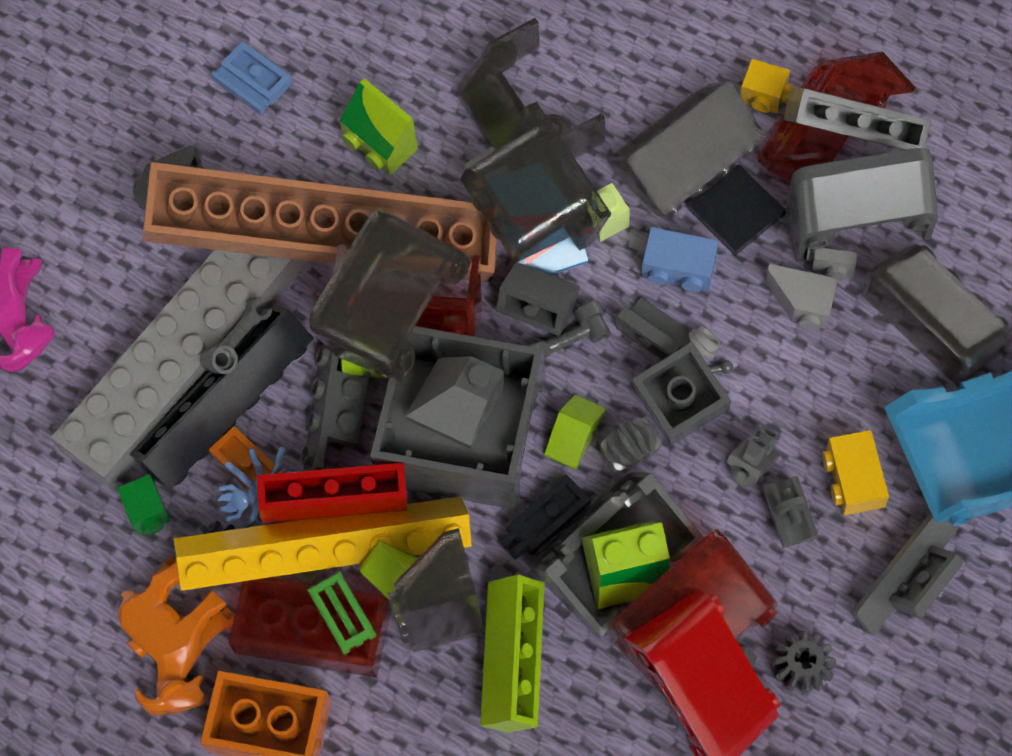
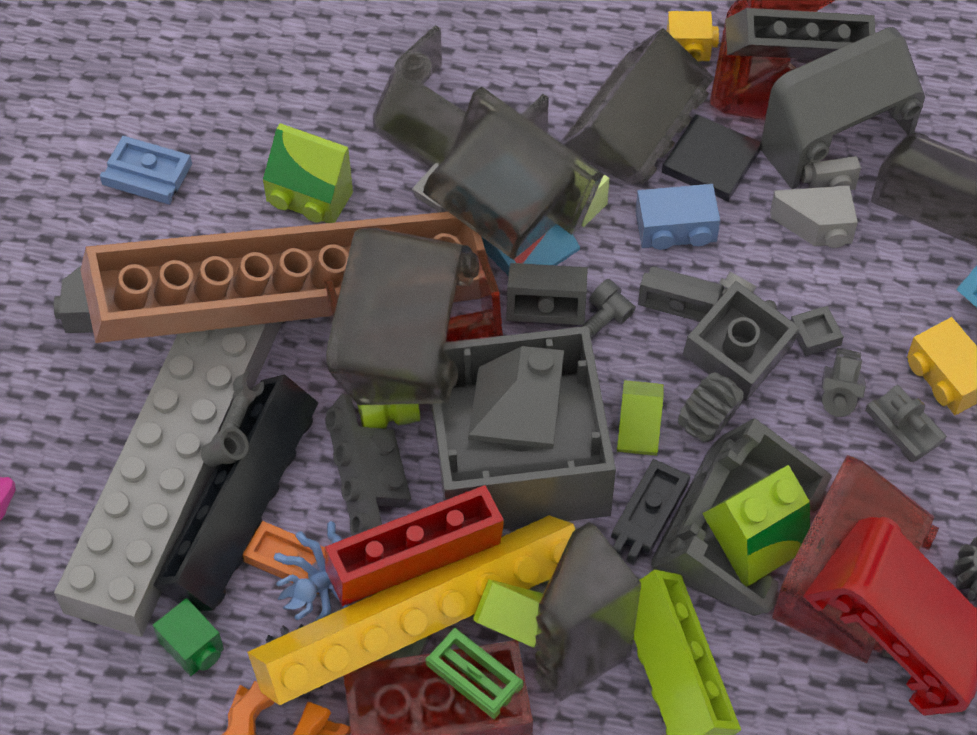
camera: 25 degrees left, 10 degrees down
none -> dark grey plate [791,306,844,356]

